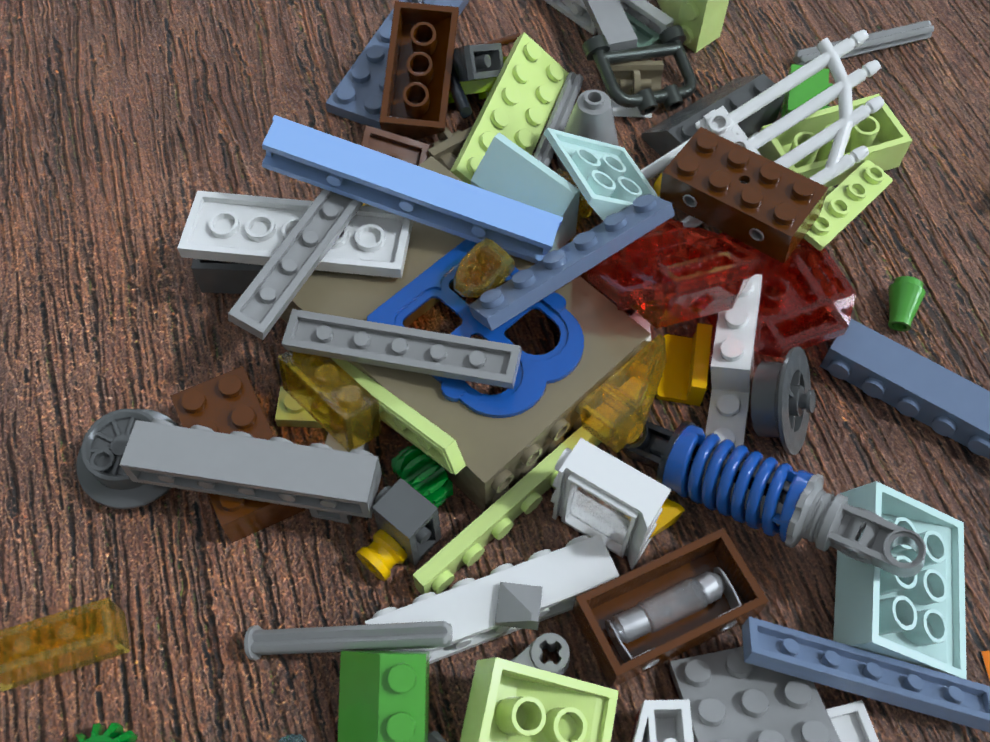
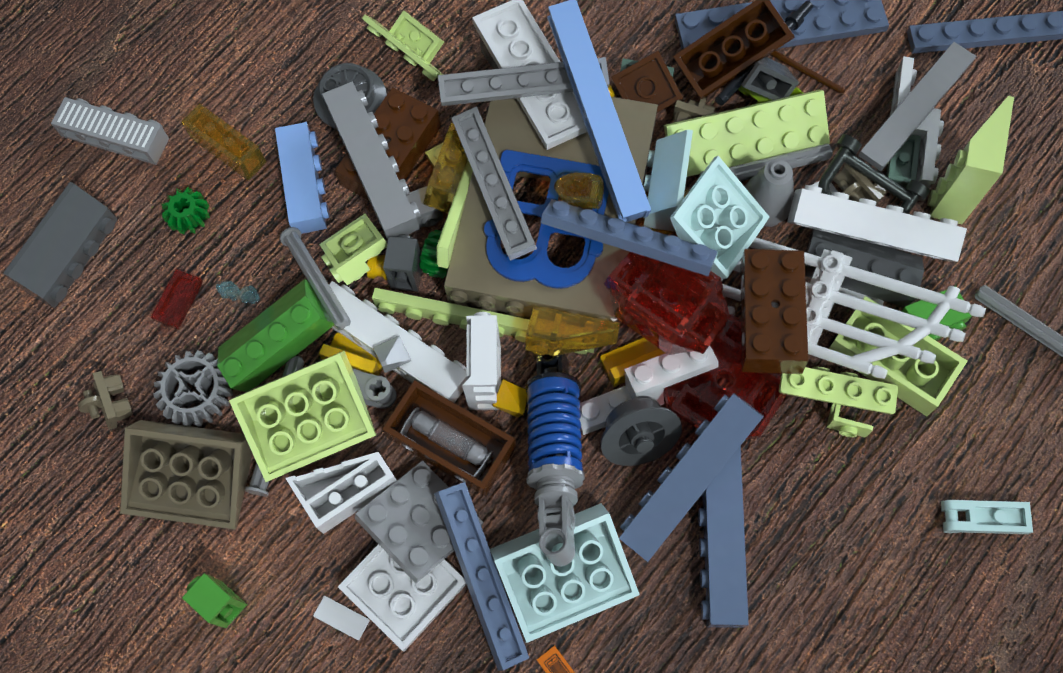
camera: 60 degrees right, 10 degrees up
bright green cone [888,276,926,332] -> none
none -> light blue brick [275,122,330,234]
none -> yellowish green plate [319,214,387,285]
none -> yellow panel [319,333,382,375]
none -> yellowish green bracket [362,10,444,81]
none -> sand blue brick [619,393,764,562]
none -> white brick [787,185,967,262]
none -> yellowish green bracket [827,403,873,437]

